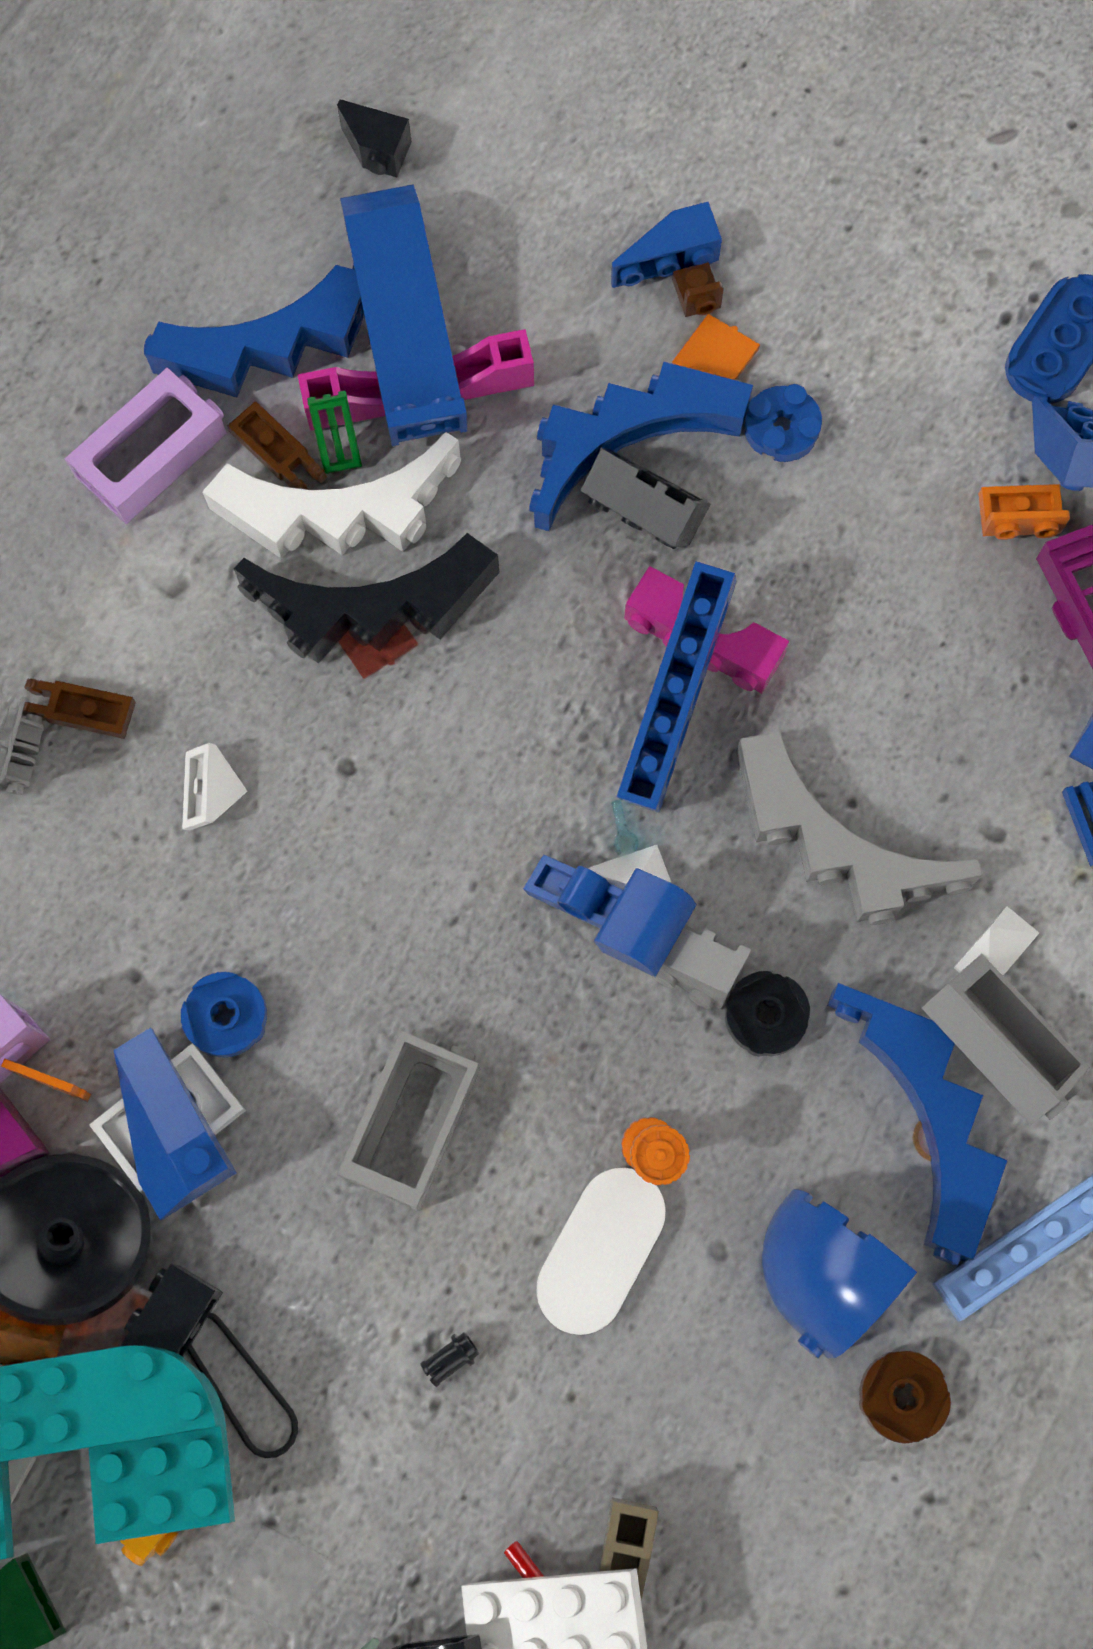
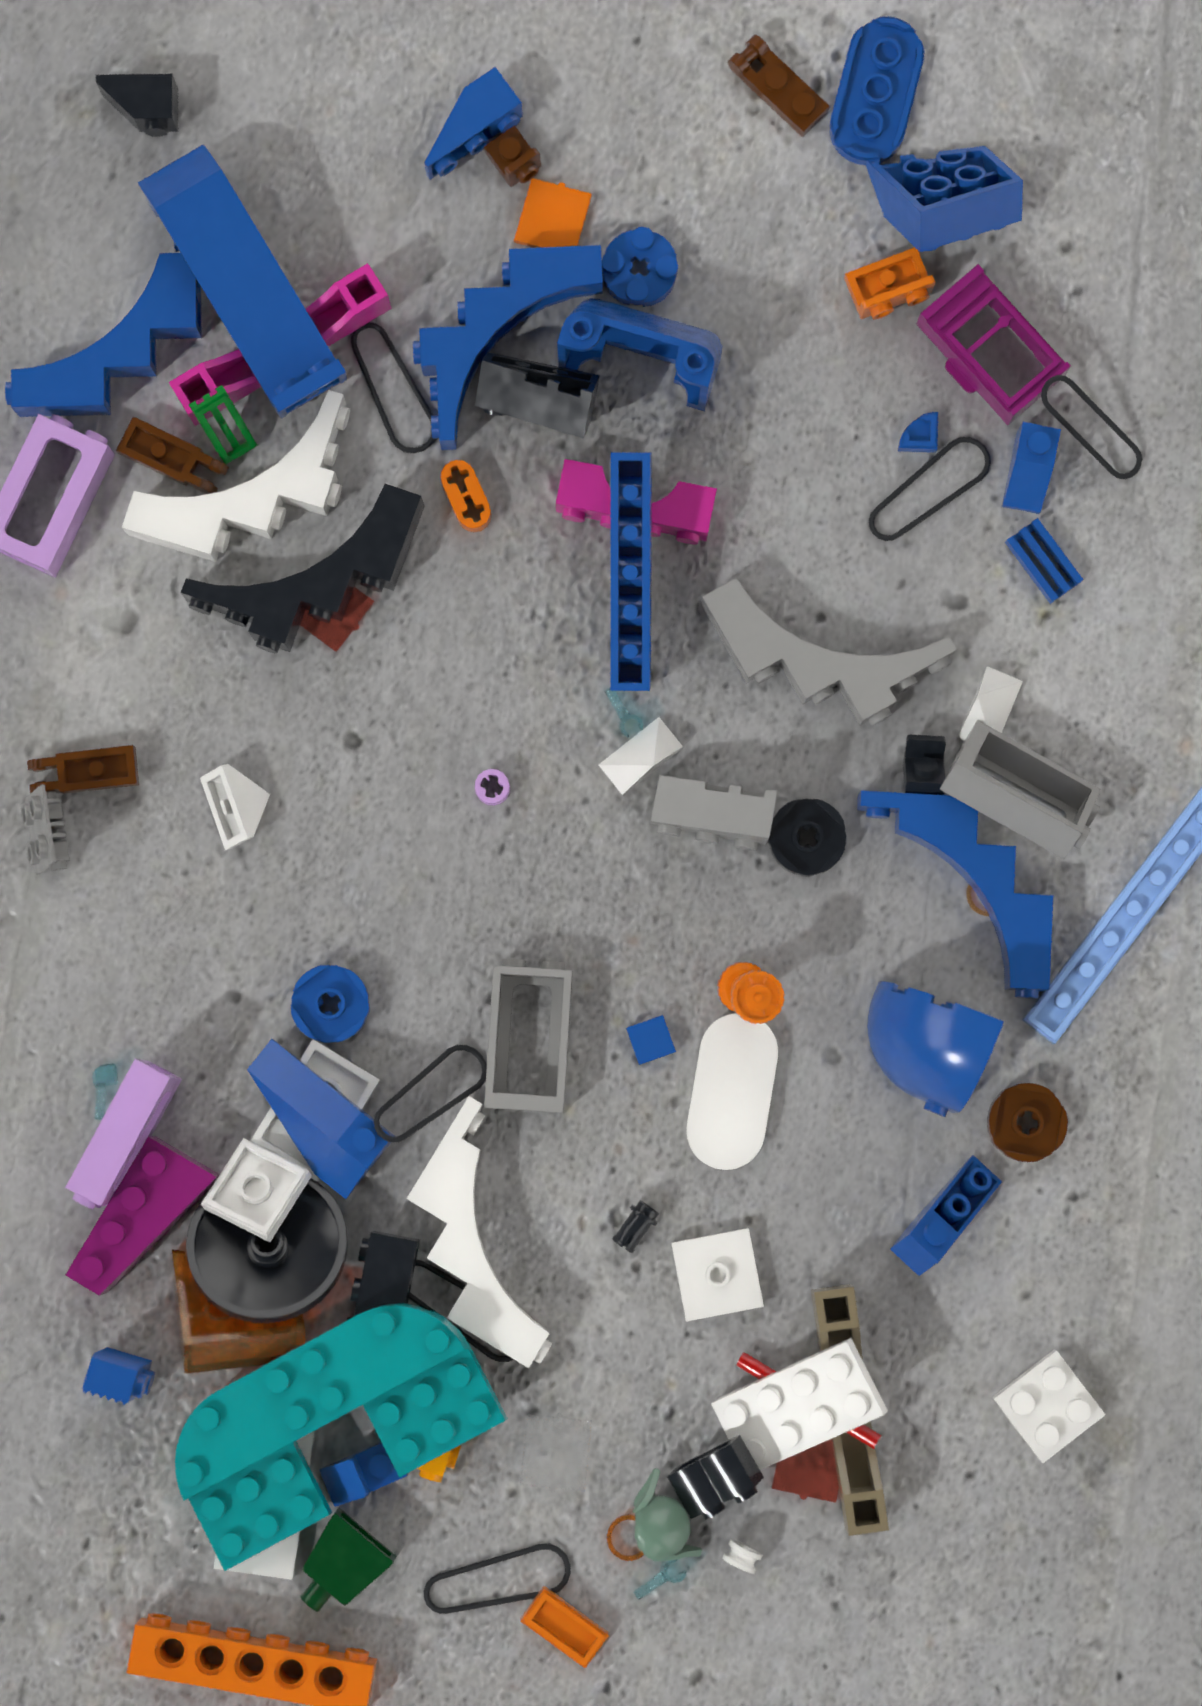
camera: 20 degrees left, 10 degrees up
orange piece [1,1058,91,1102] -> none
blue plate [523,854,697,977] -> none
none -> white plate [201,1138,312,1242]
none -> blue slope [319,1442,408,1507]
none -> black piece [351,323,435,454]
none -> black piece [374,1045,487,1143]
none -> white arch [407,1096,552,1368]
none -> orange beam [441,460,492,532]
none -> lavender bush [474,769,510,806]
none -> blue windscreen [557,298,722,412]
none -> blue tile [626,1015,676,1065]
none -> white plate [671,1228,764,1322]
none -> reddish brown plate [727,34,830,137]
none -> black piece [869,437,991,541]
none -> blue slope [890,1155,1002,1276]
none -> blue tile [898,412,938,453]
none -> black bracket [903,734,946,795]

